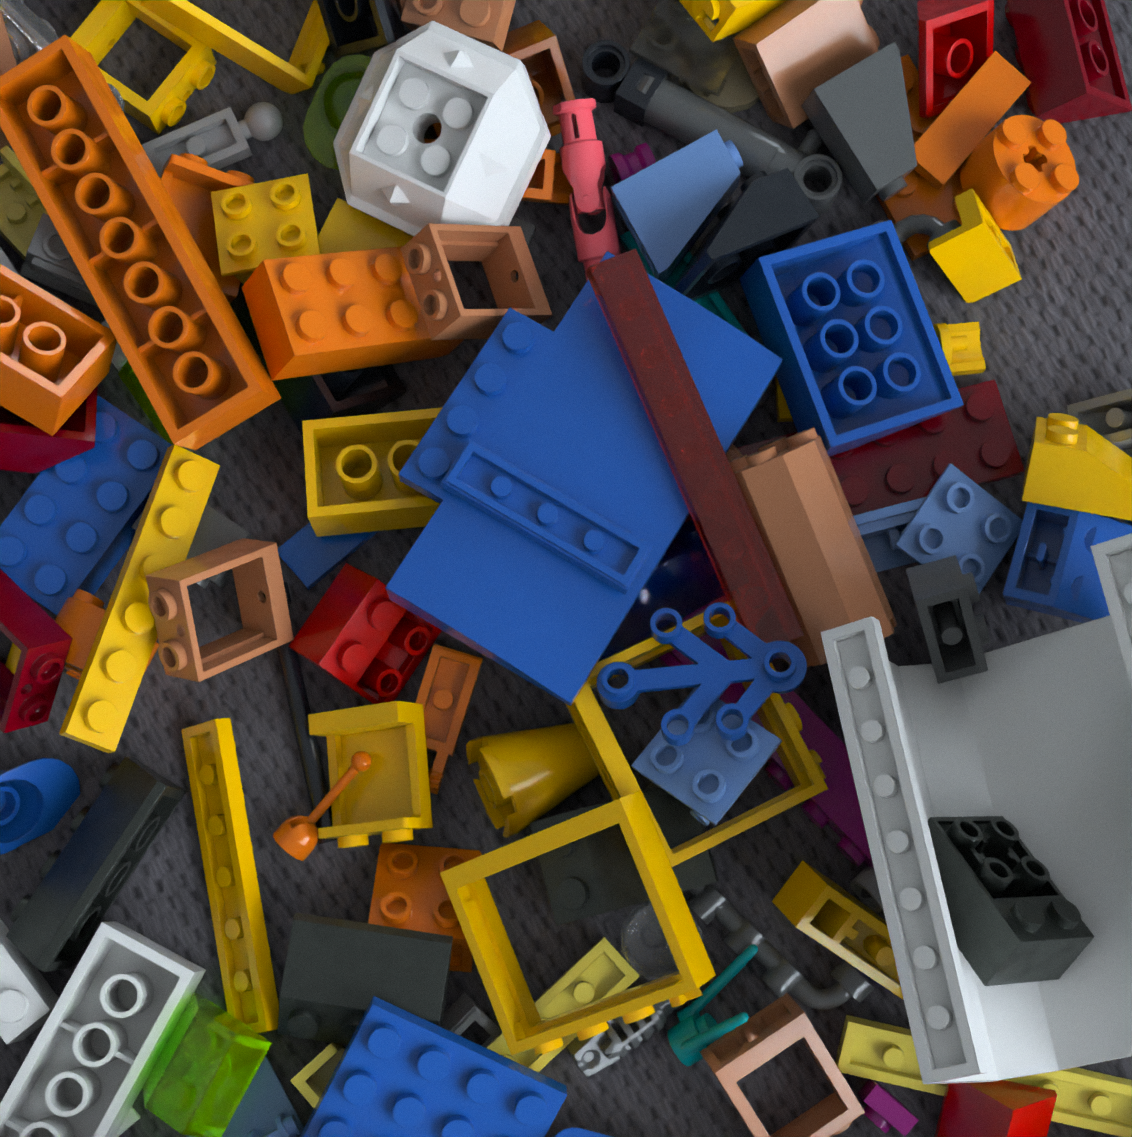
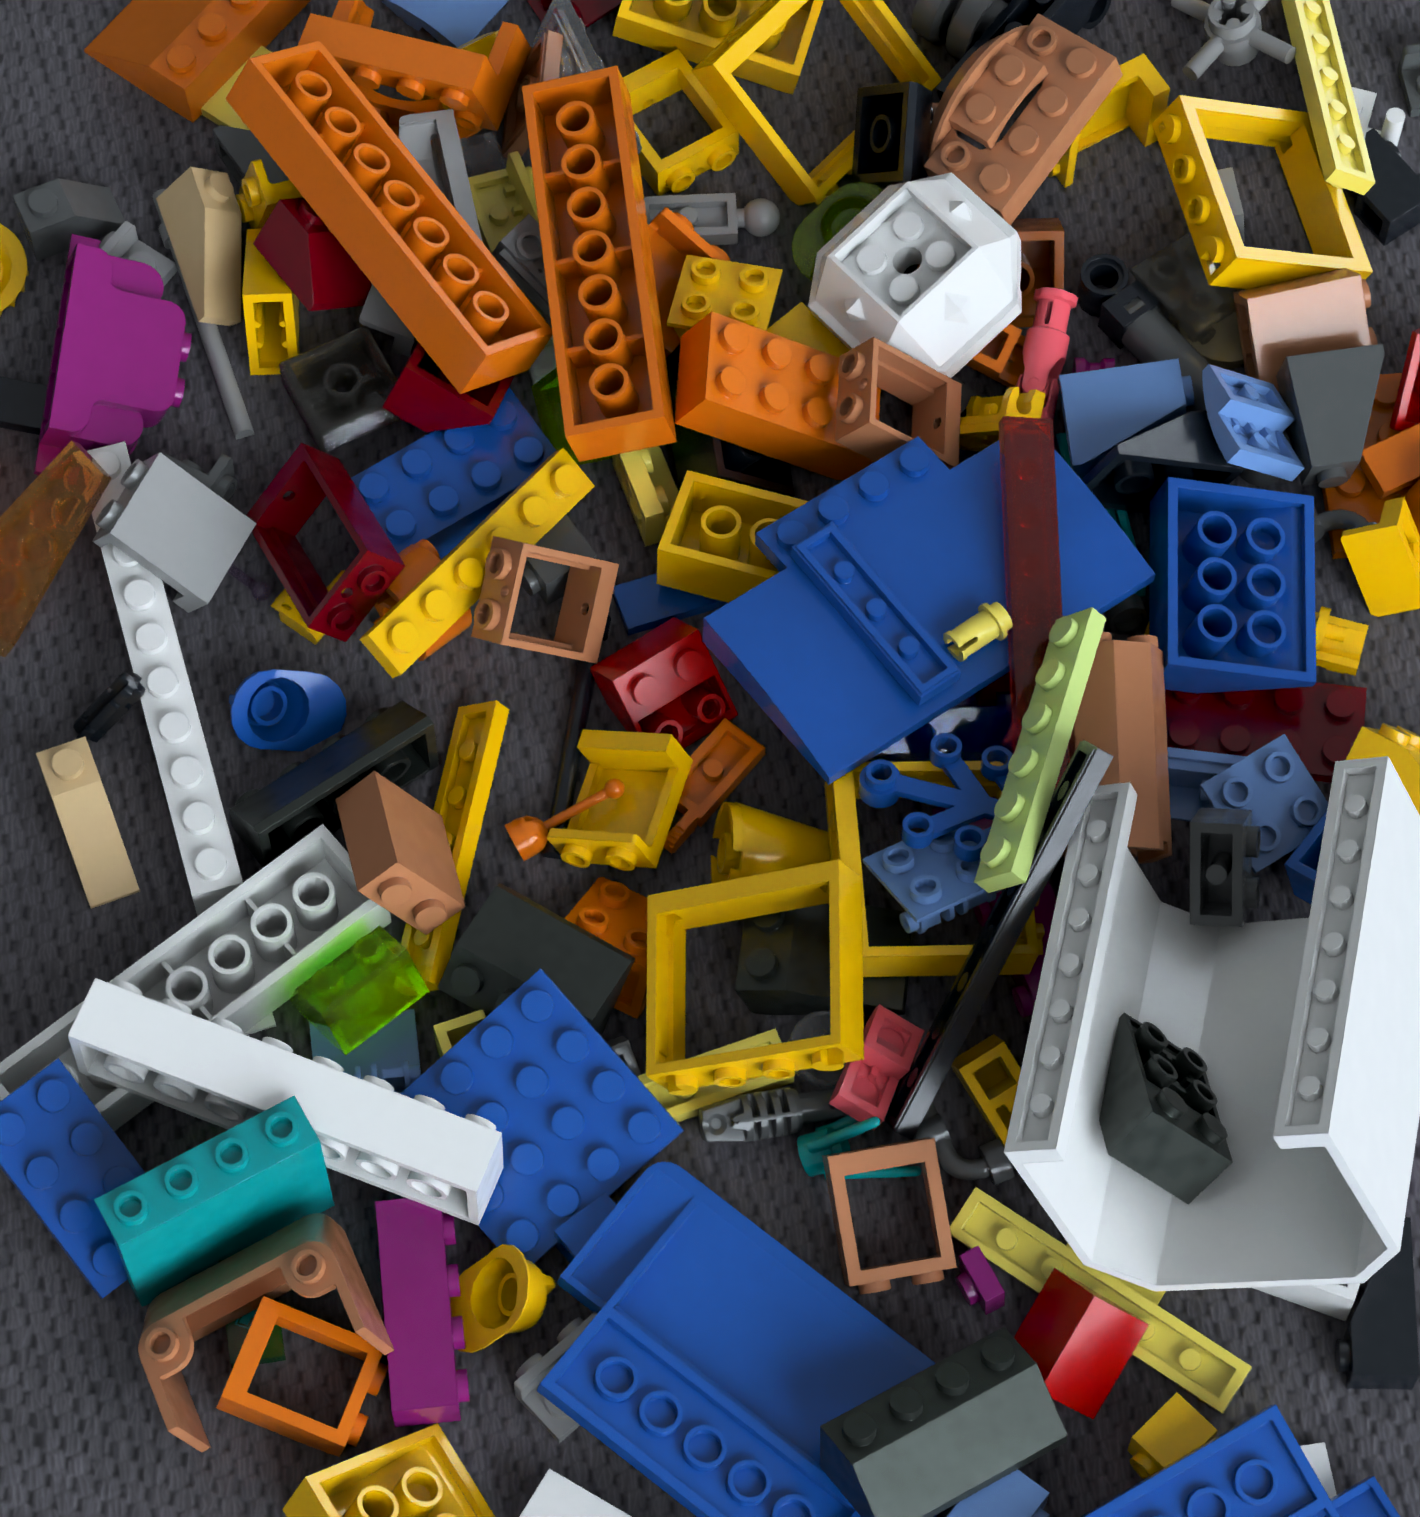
camera: 25 degrees right, 15 degrees down
none -> nougat brick [336,771,466,935]
none -> light yellow bracket [612,446,679,547]
none -> coral slope [828,1004,924,1130]
none -> black tile [884,739,1114,1140]
none -> yellow hinge [940,387,1046,452]
none -> light yellow pin [943,602,1013,662]
none -> yellowish green plate [974,607,1106,893]
none -> medium blue slope [1202,364,1305,481]

